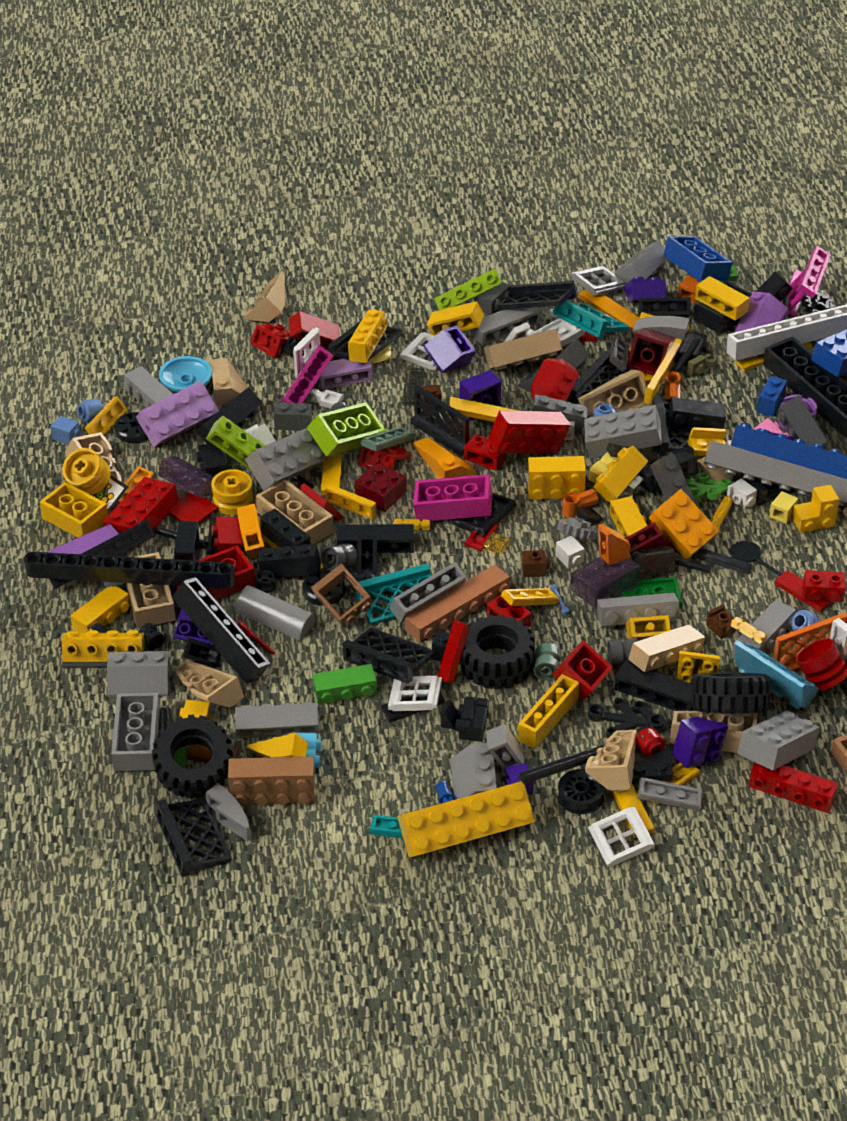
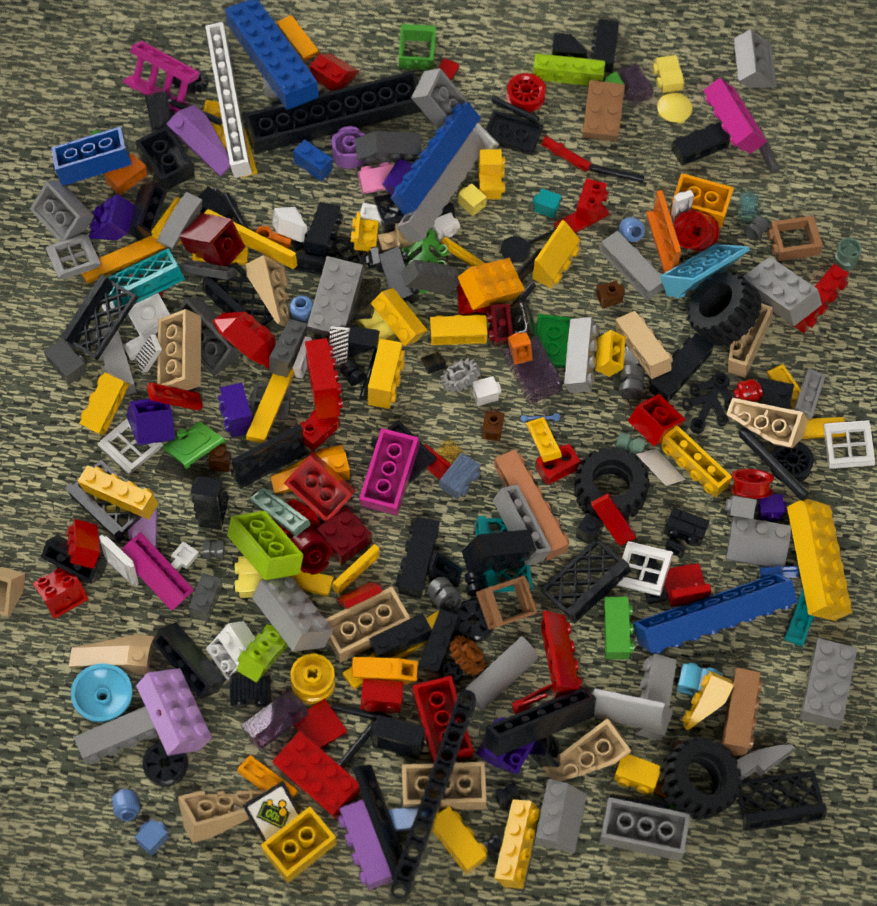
camera: 80 degrees left, 20 degrees up
yellow wheel [62,448,111,495] -> none
yellow tile [85,396,127,435] -> none
yellow axle [394,519,431,531] -> none
lime bracket [434,269,502,310] -> none
orange piece [562,489,599,517] -> none
dark purple slope [672,717,728,768] -> none
yellow slope [677,651,721,683] -> none
olive plate [687,354,717,378] -> none
yellow brick [695,276,750,321] -> none
yellow axle [731,617,767,644] -> none
none -> red tile [146,382,203,411]
none -> bright green container [162,421,226,469]
none -> black wedge [191,476,230,530]
none -> white slope [272,207,307,242]
none -> red brick [284,451,356,522]
none -> dark red brick [290,528,333,575]
none -> tile [329,326,350,365]
none -> black slope [348,327,380,357]
none -> sand blue brick [439,453,481,499]
none -> dark orange gear [449,635,487,676]
none -> black brick [461,529,536,574]
none -> teal brick [532,188,562,218]
none -> yellow slope [533,220,581,289]
none -> red slope [540,611,582,698]
none -> light grey brick [593,688,673,734]
none -> blue brick [633,573,798,654]
none -> white sticker [636,449,686,486]
none -> red bracket [664,563,712,607]
none -> red wheel [730,469,774,499]
none -> light grey brick [799,638,857,729]

